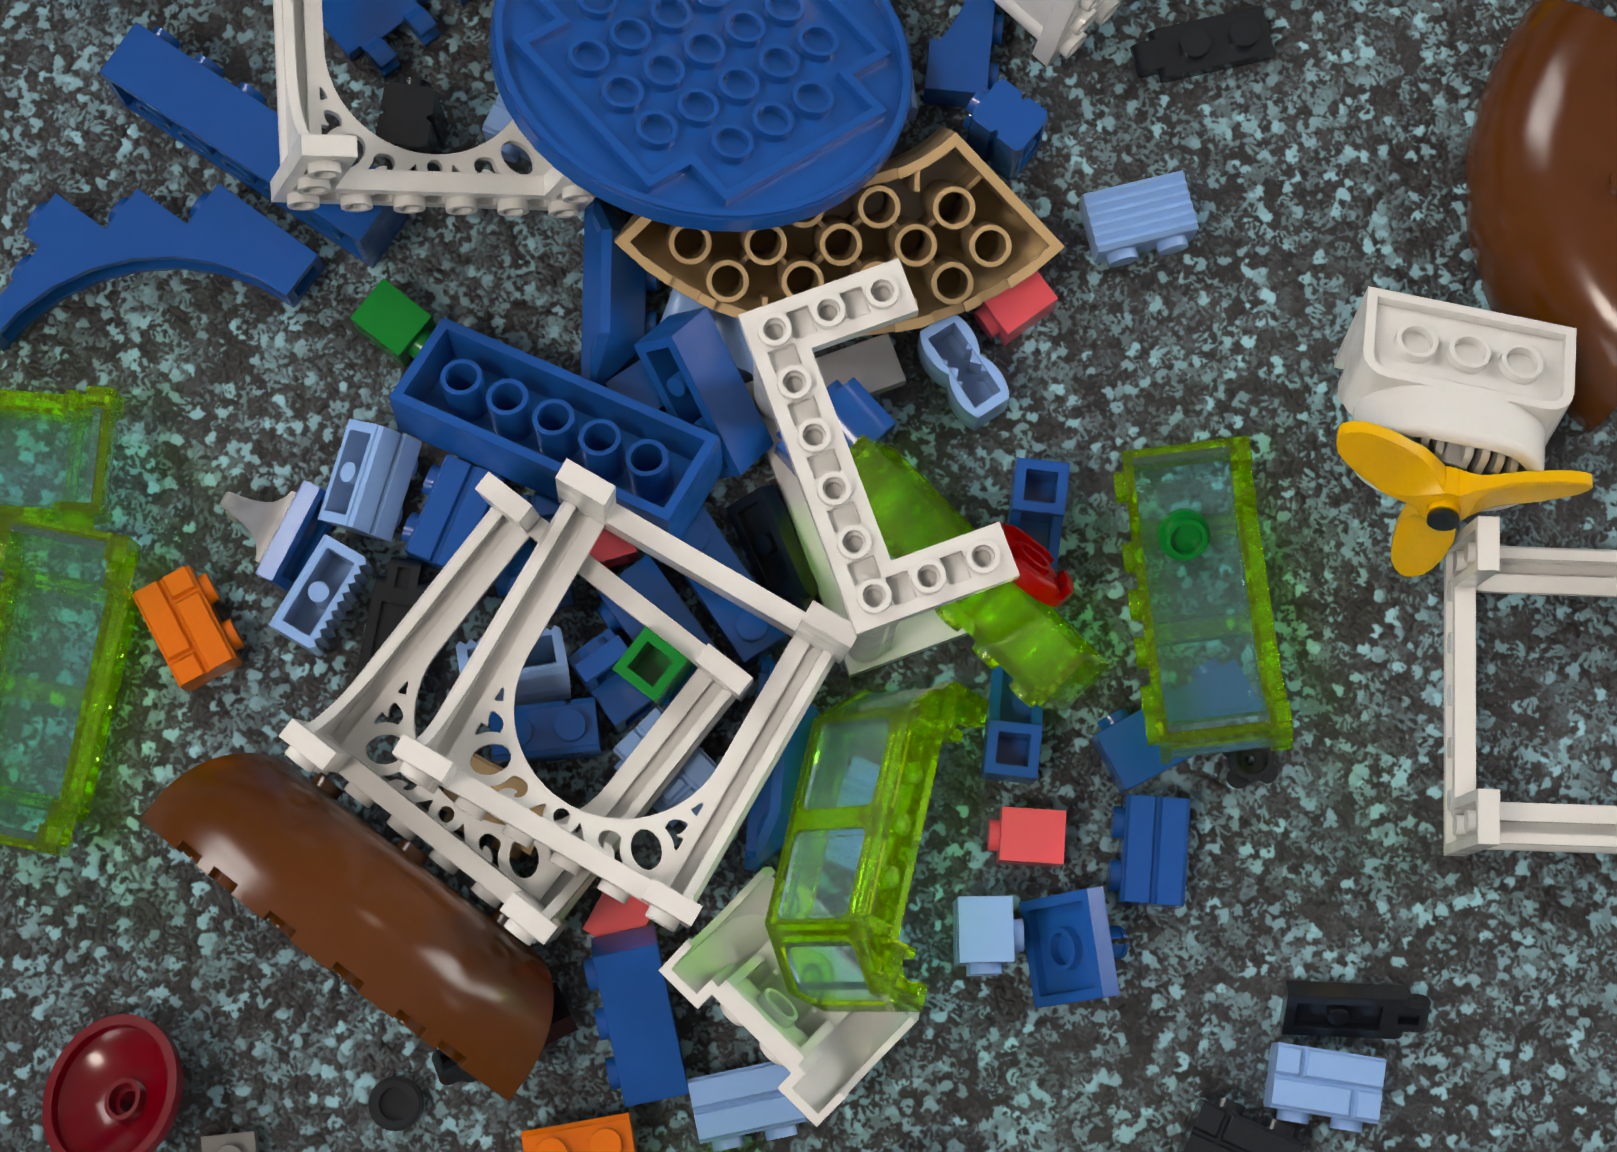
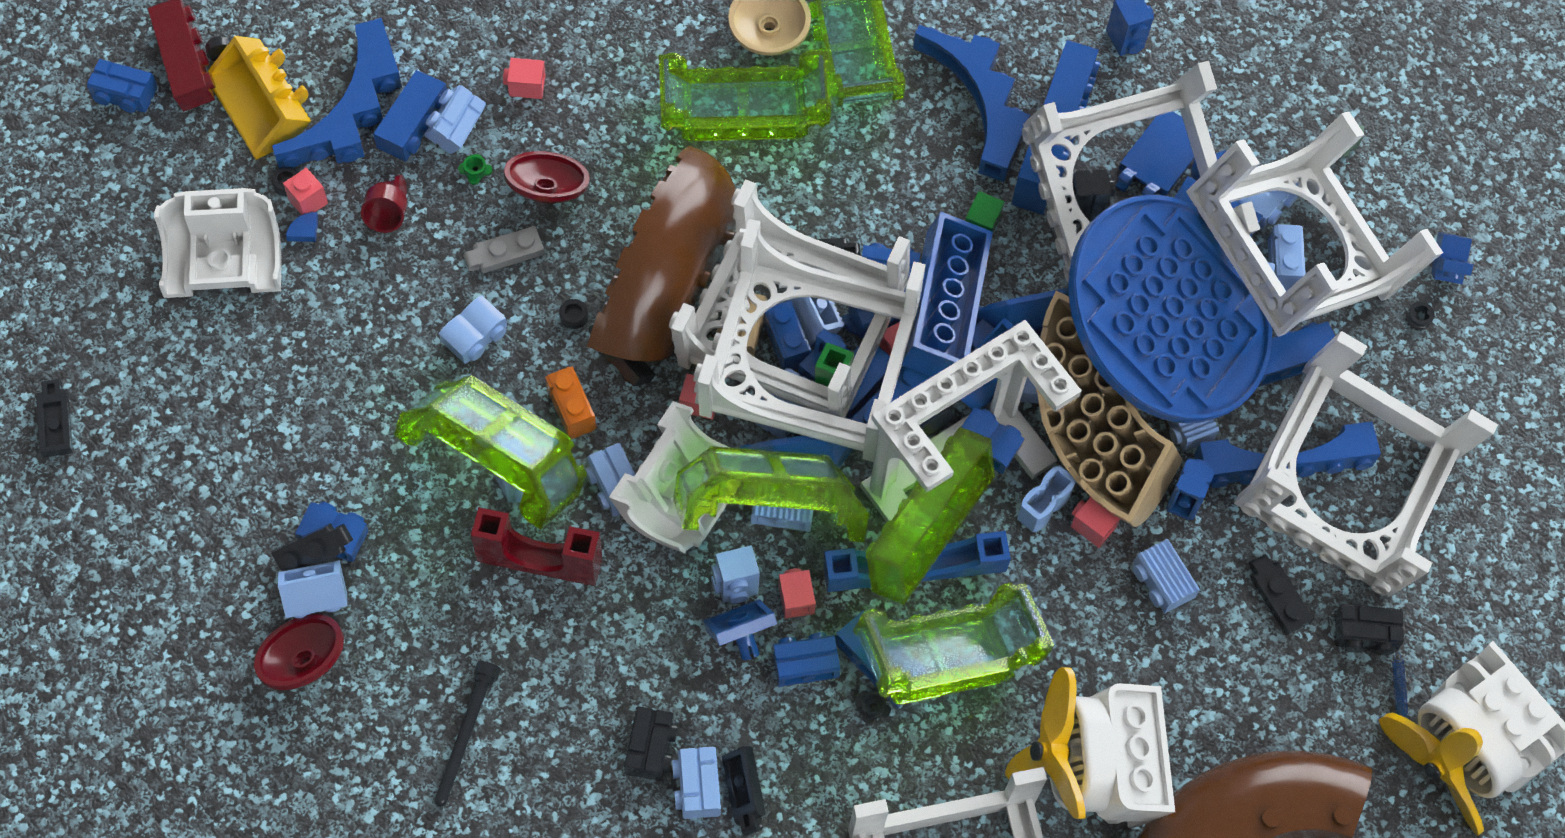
camera: 75 degrees right, 15 degrees down
orange brick [132,565,245,693] -> none
blue piece [220,480,333,593] -> none
light blue brick [268,534,375,657] -> none
light blue brick [318,419,422,542] -> none
blue brick [583,925,689,1107] -> none
red tile [992,521,1074,608] -> none
green plate [1157,508,1211,561] -> none

